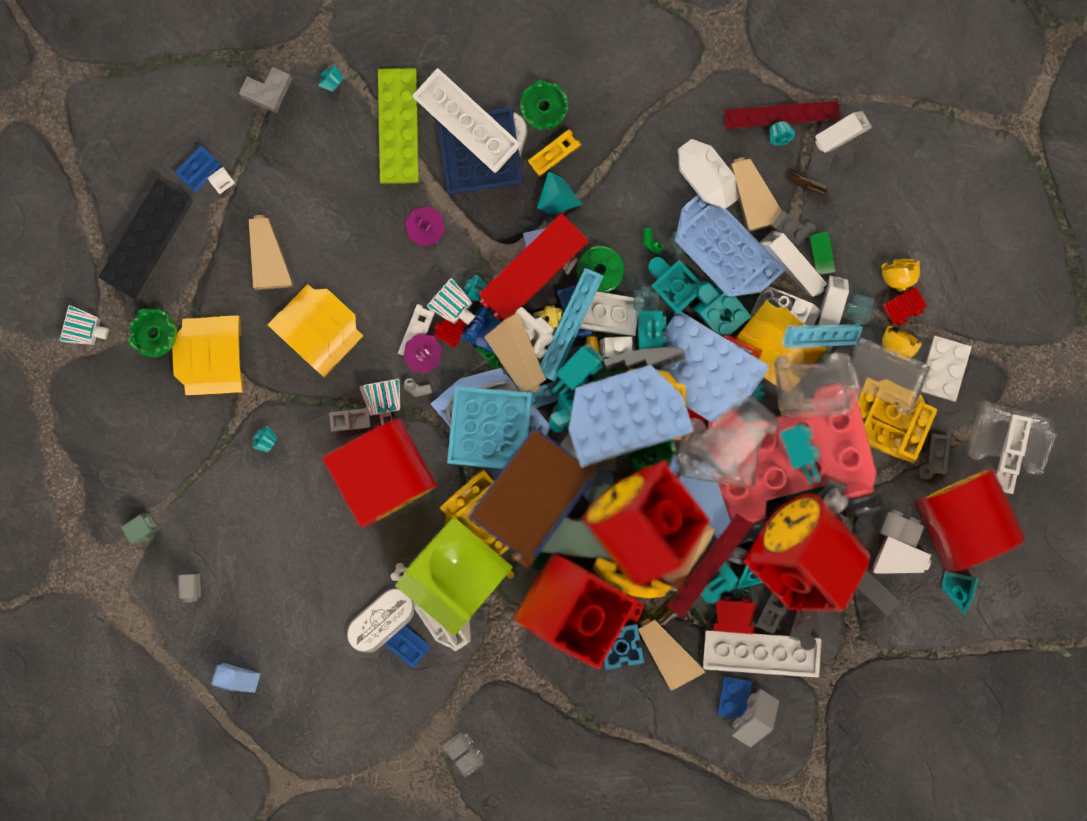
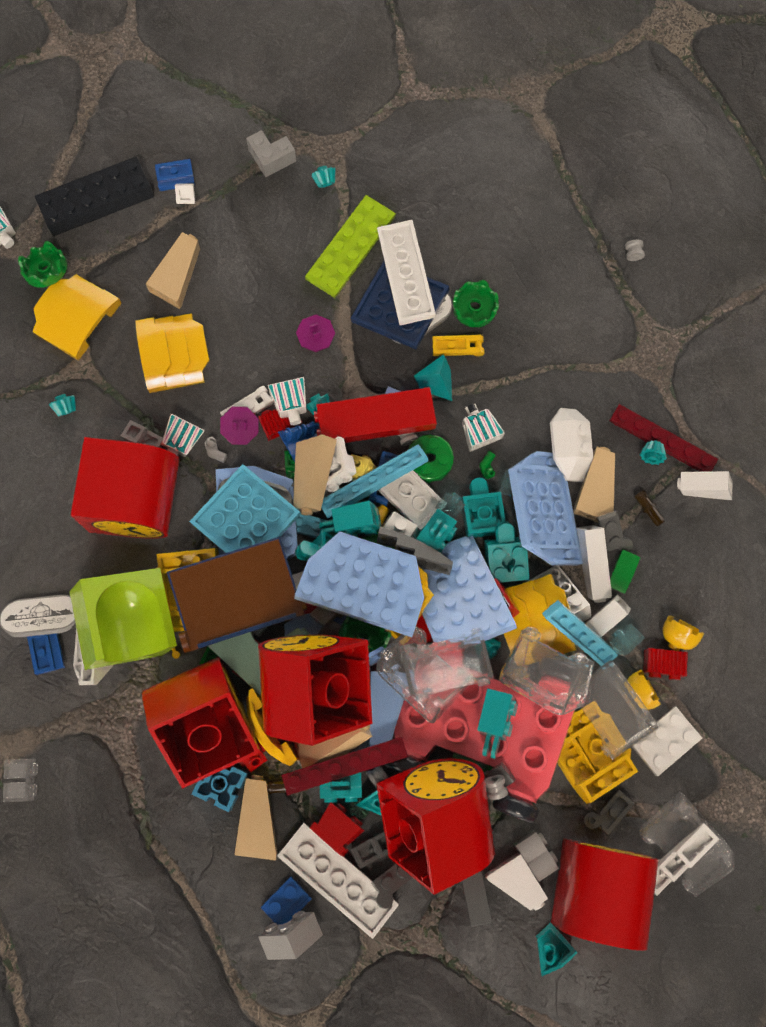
camera: 30 degrees right, 10 degrees down
none -> torso [462,404,505,452]

